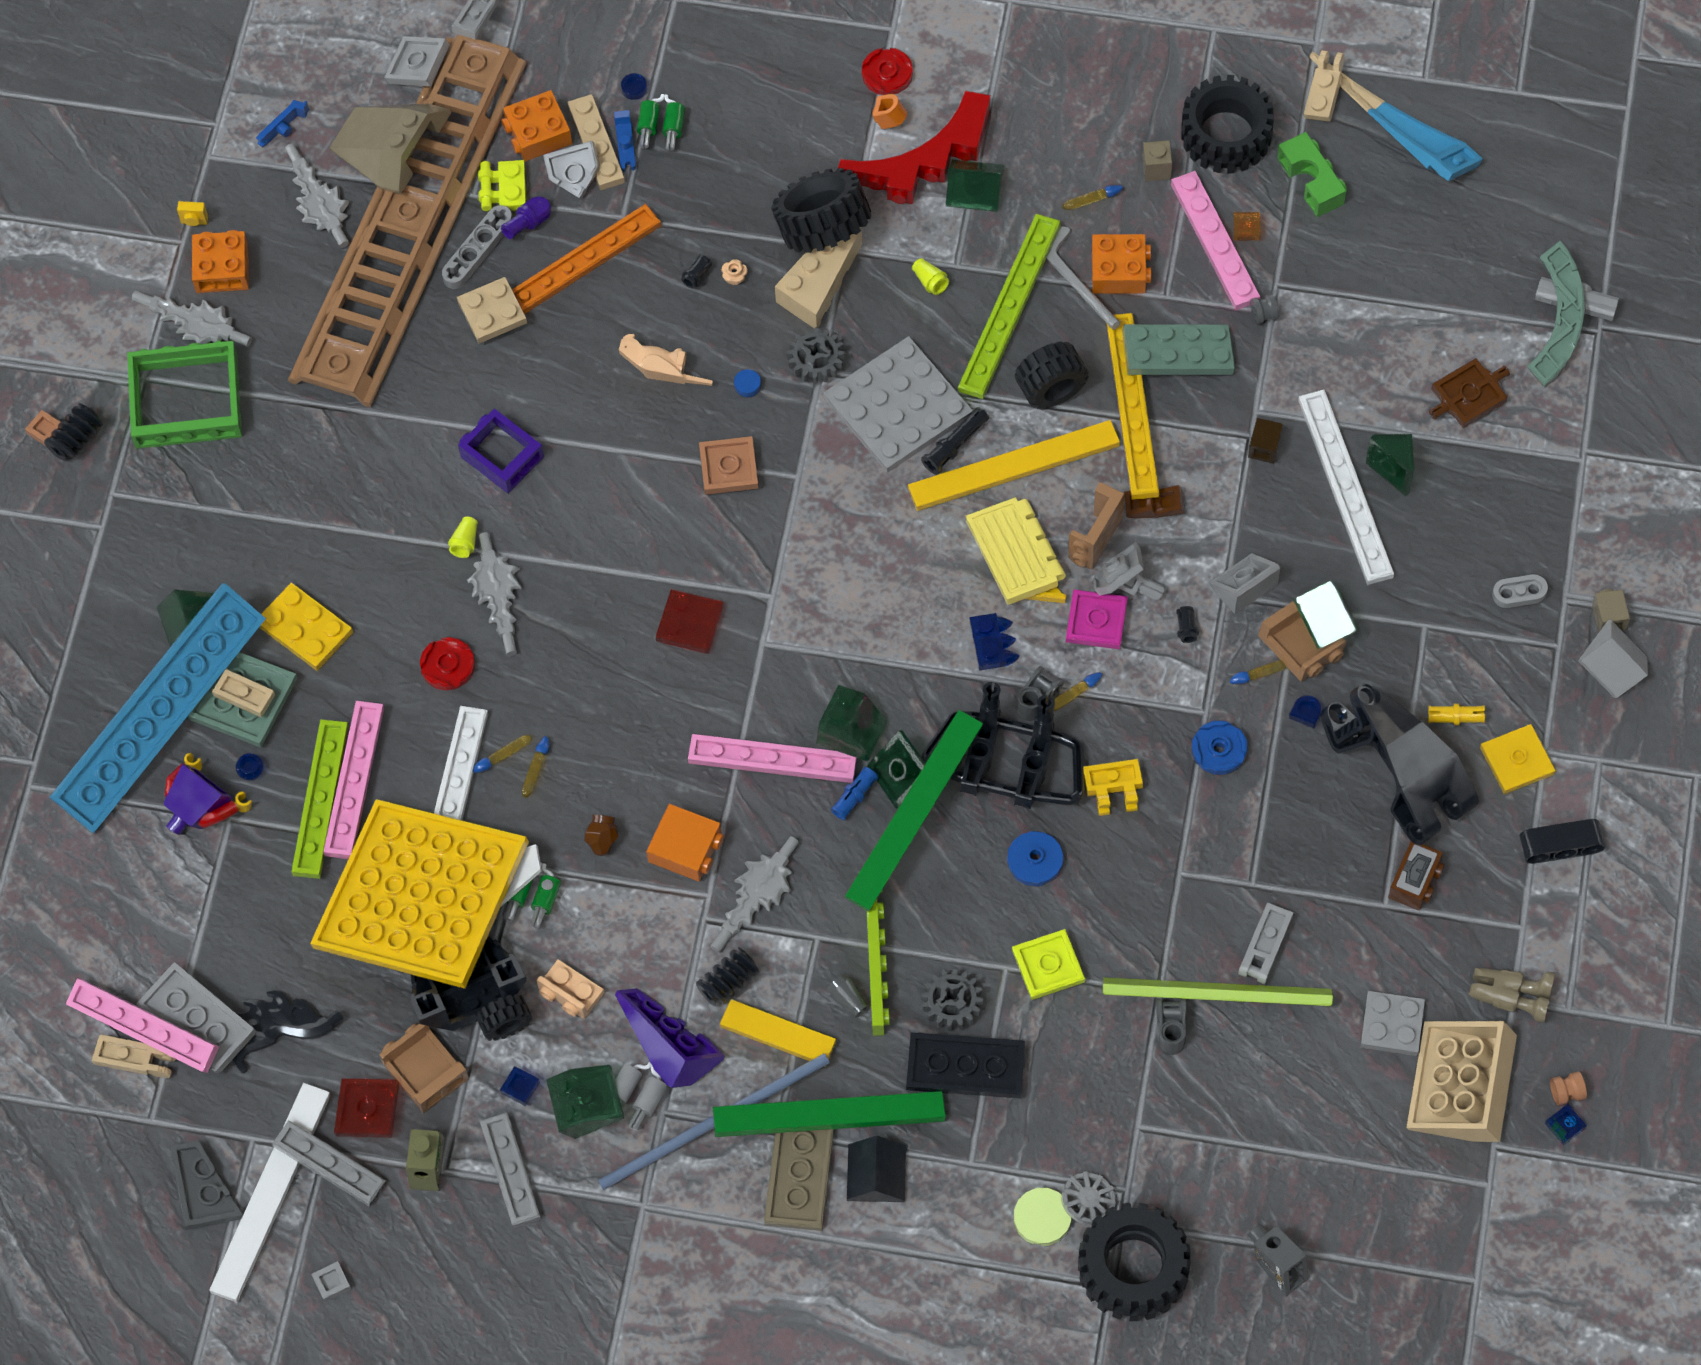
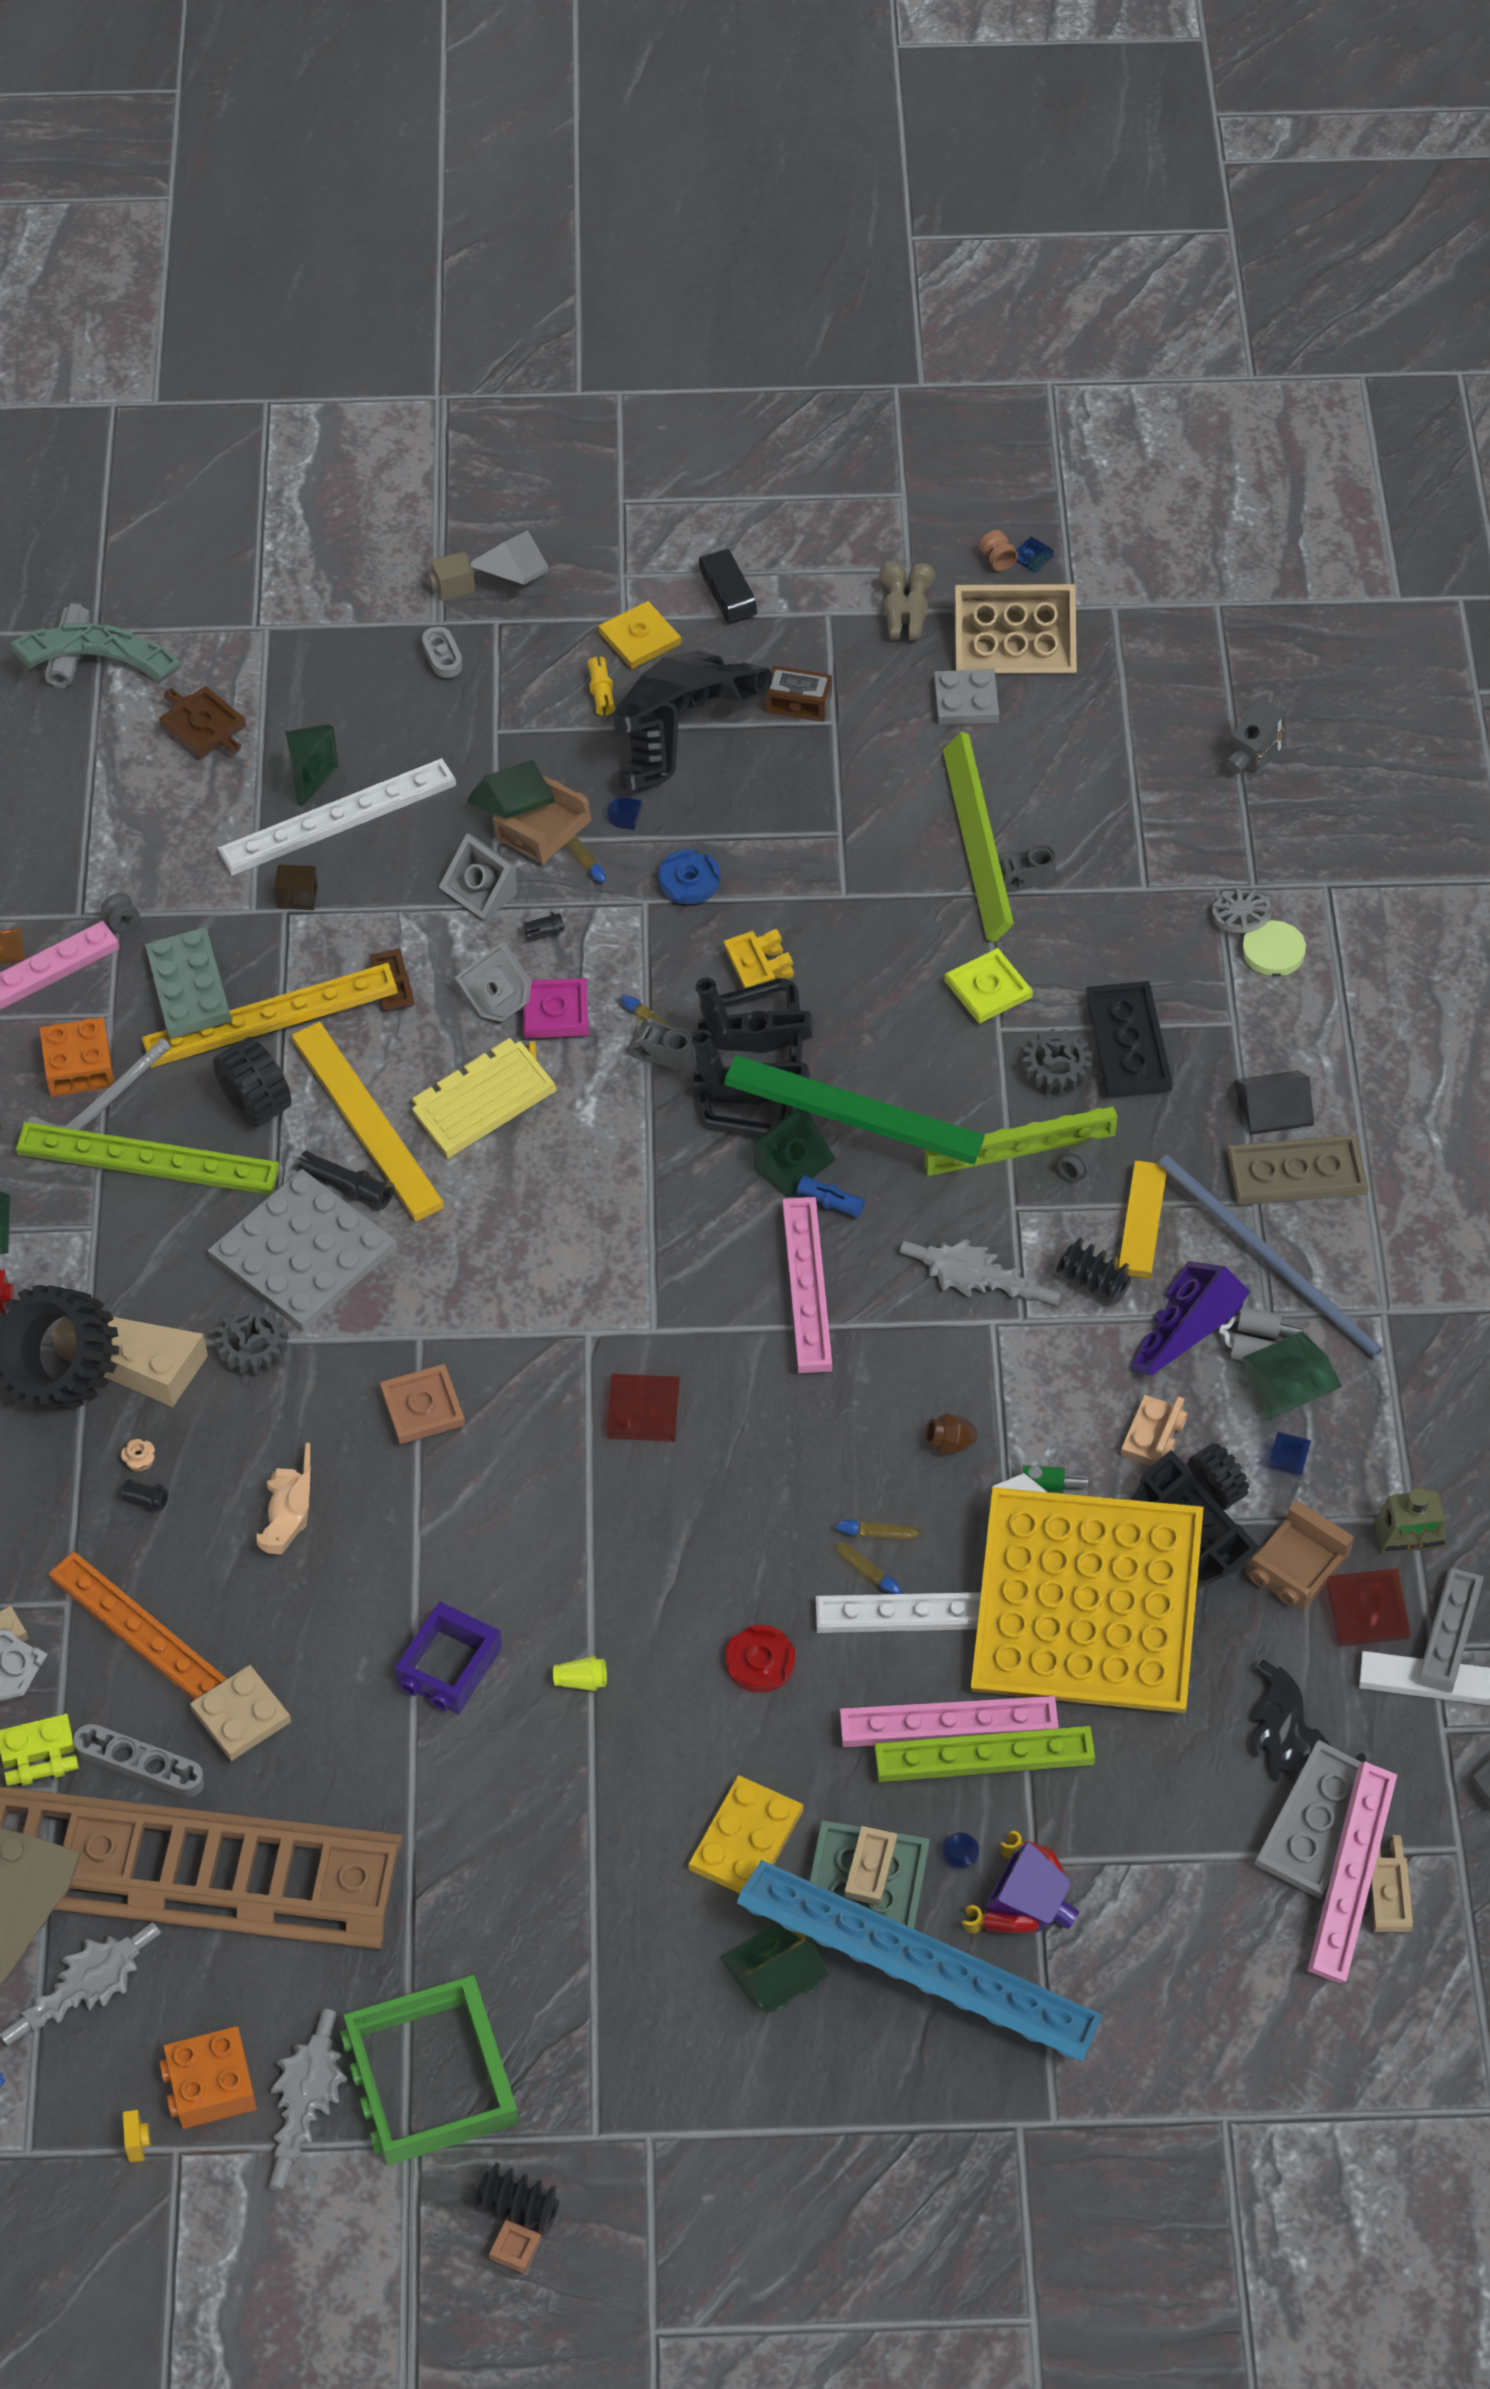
camera: 105 degrees left, 10 degrees down
light grey piece [467,532,522,656] -> none
light grey tile [480,1112,541,1229] -> none
dark purple arm [501,196,551,239] -> none
orange brick [646,804,724,882] -> none
green tile [713,1091,945,1137] -> none
blue tile [734,369,761,397] -> none
clear green slope [816,685,887,761] -> none
neon yellow cone [912,258,949,295] -> none
clear blue plate [969,613,1020,671] -> none
blue plate [1007,831,1063,887] -> none
medium nougat panel [1068,482,1124,569] -> none
black tyre [1078,1203,1191,1321] -> none
light grey plate [1238,903,1294,985] -> none

